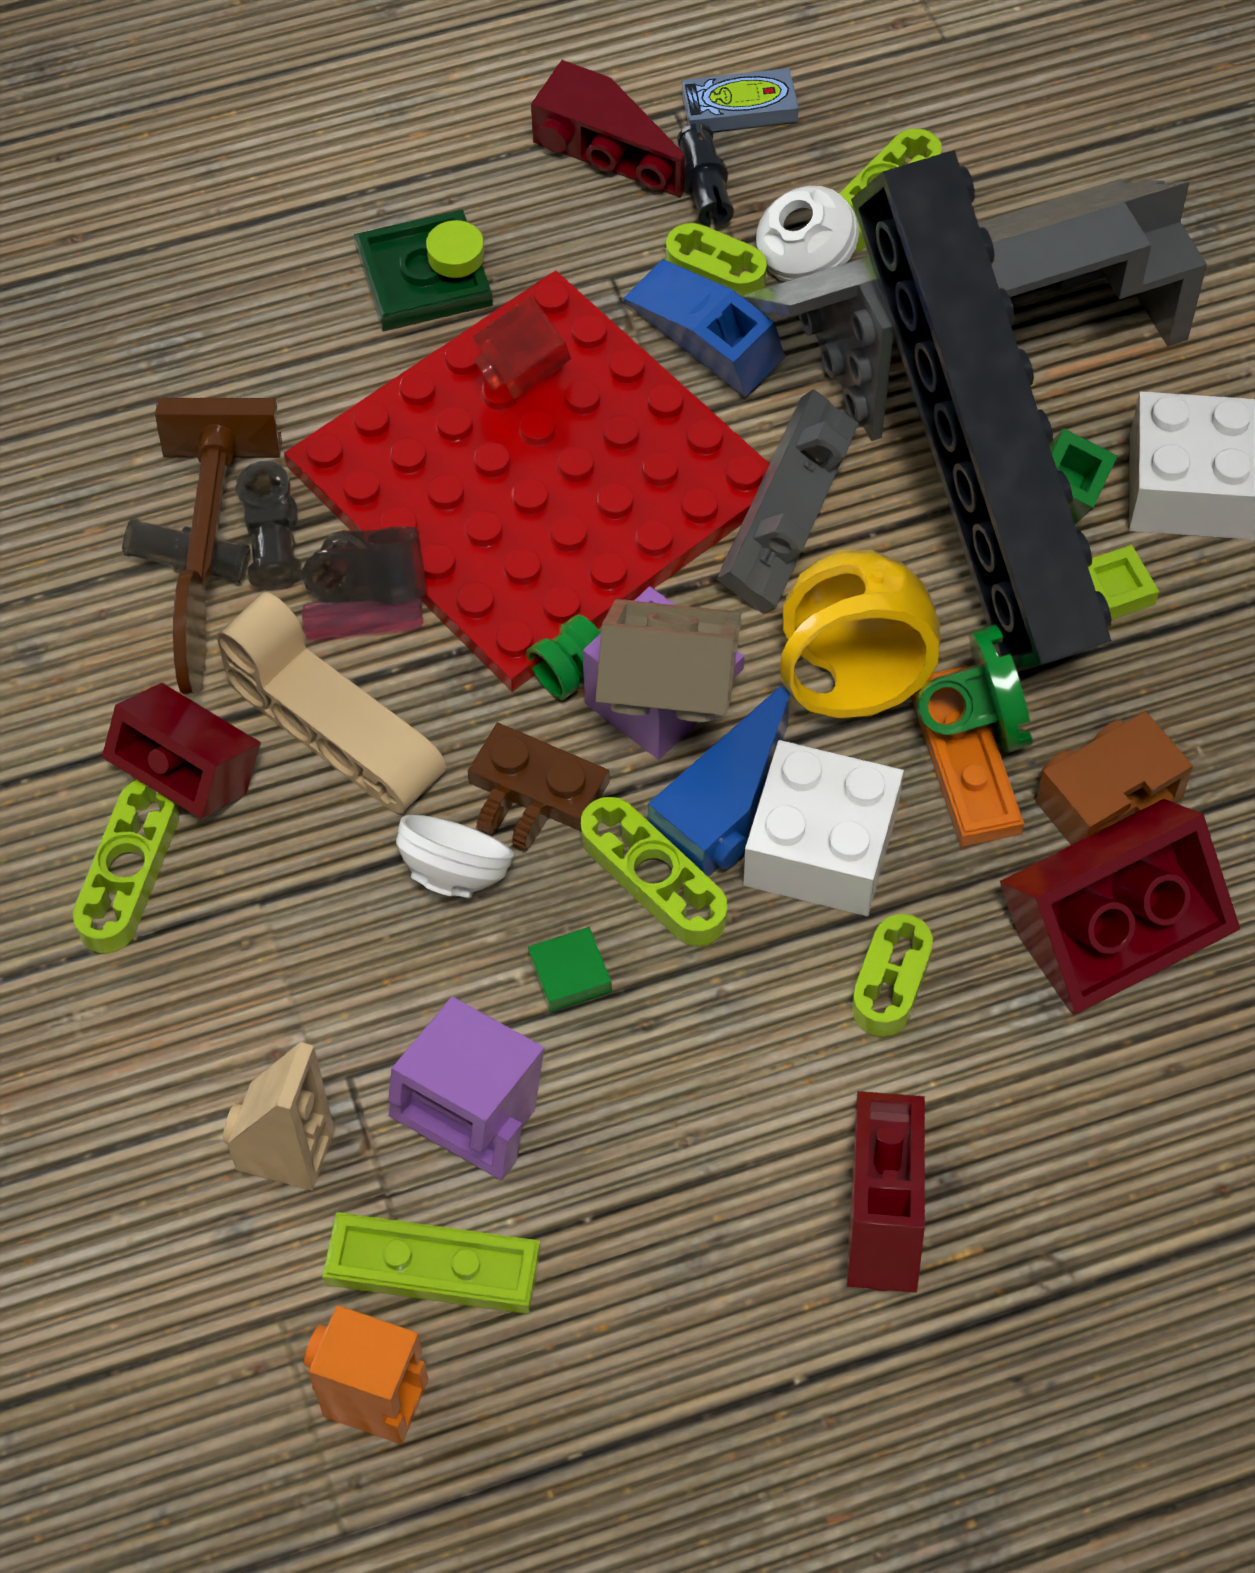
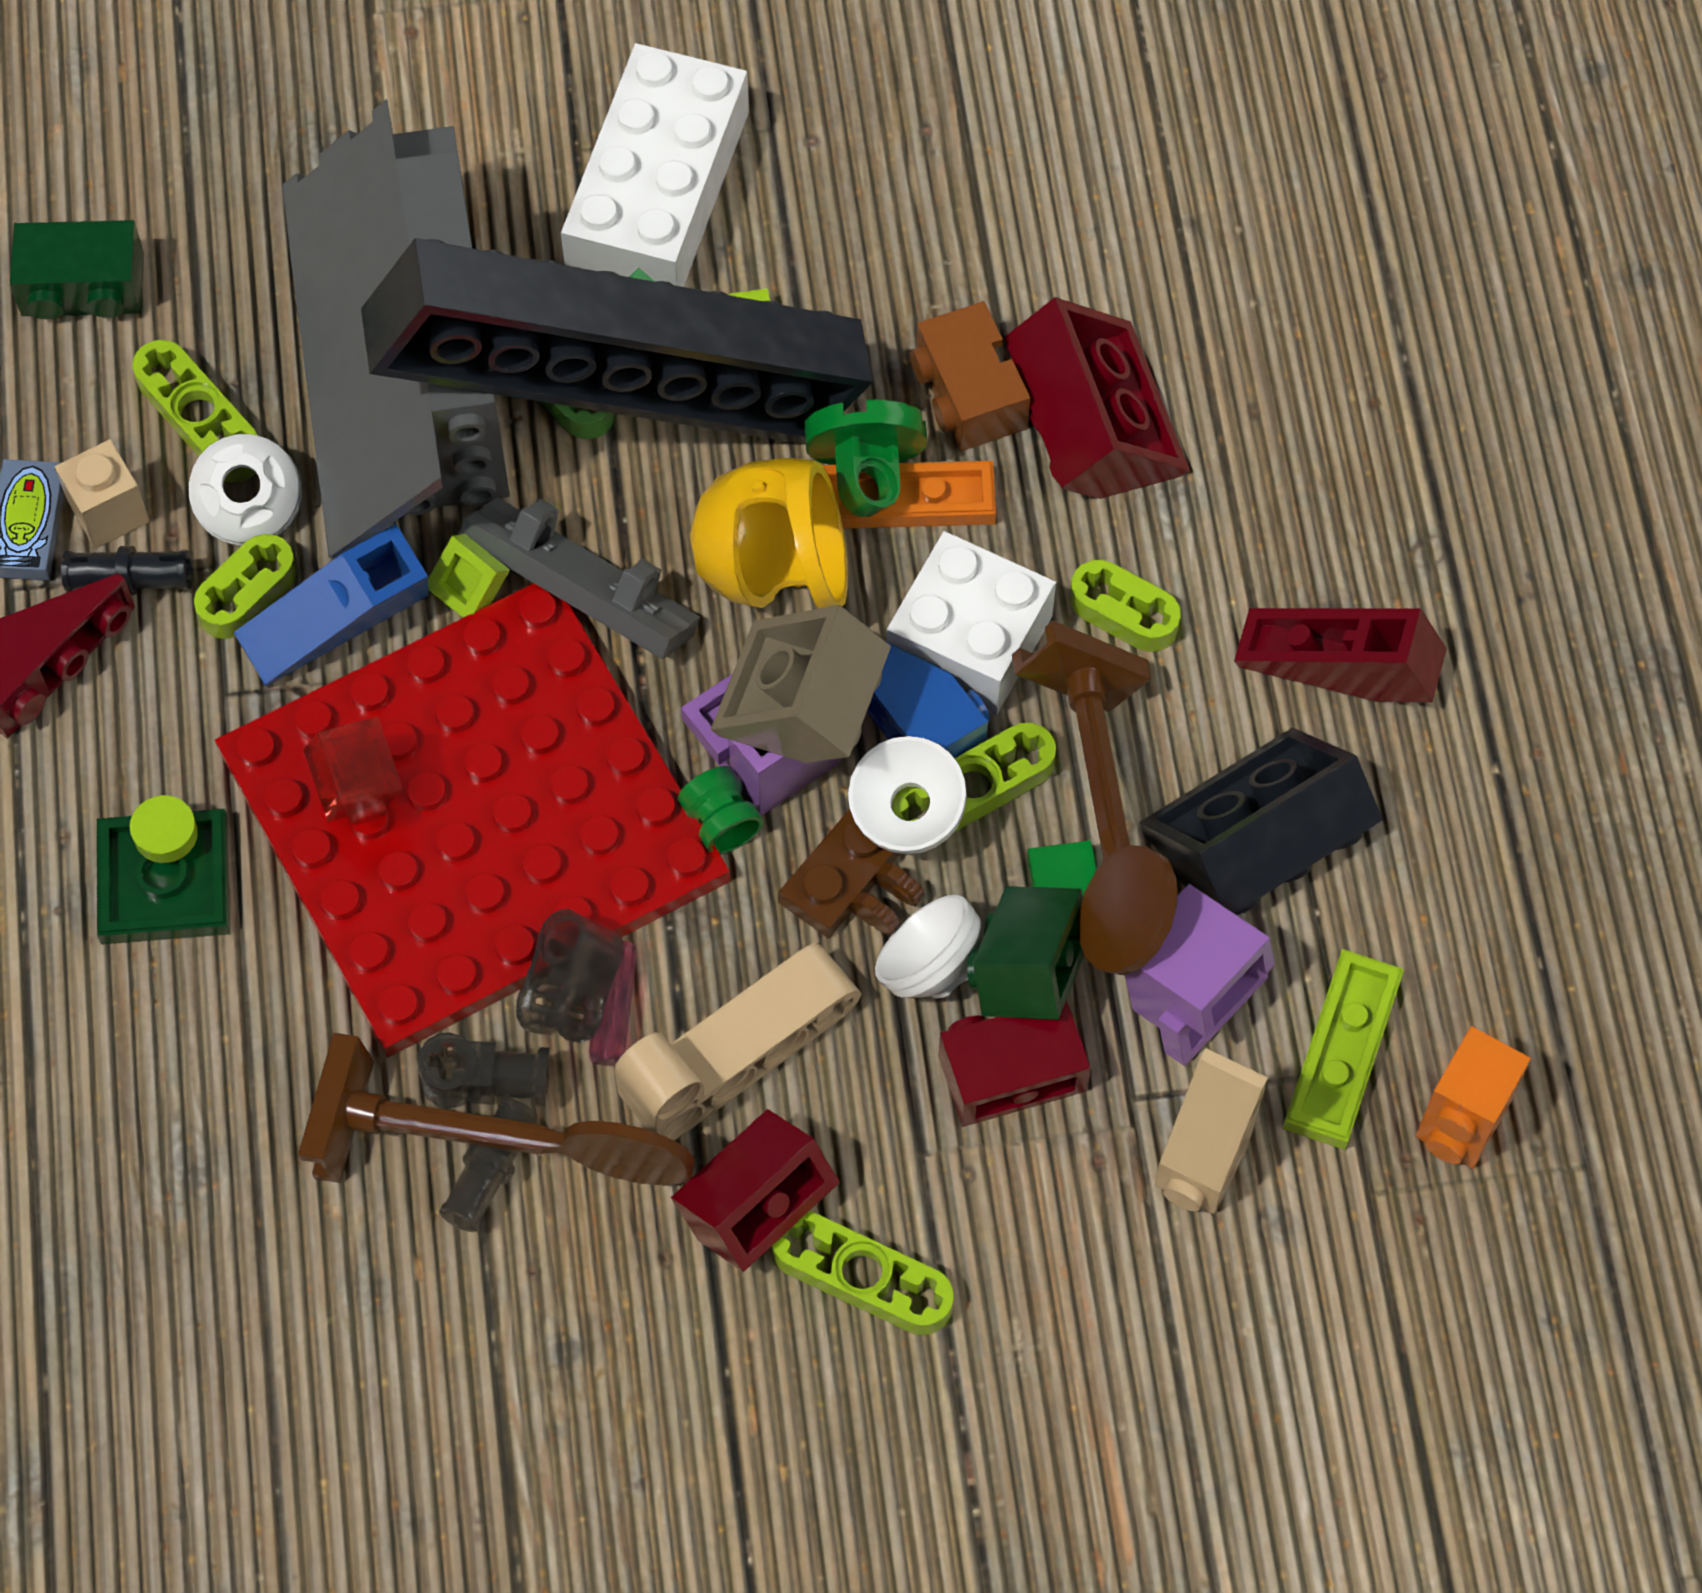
camera: 80 degrees left, 5 degrees up
none -> dark green brick [10,220,144,320]
none -> tan brick [54,439,150,549]
none -> lime tile [428,534,510,618]
none -> white piece [848,736,967,854]
none -> dark red brick [938,1000,1091,1127]
none -> dark green brick [967,886,1084,1020]
none -> reddish brown piece [1011,621,1178,975]
none -> black slope [1139,727,1383,915]

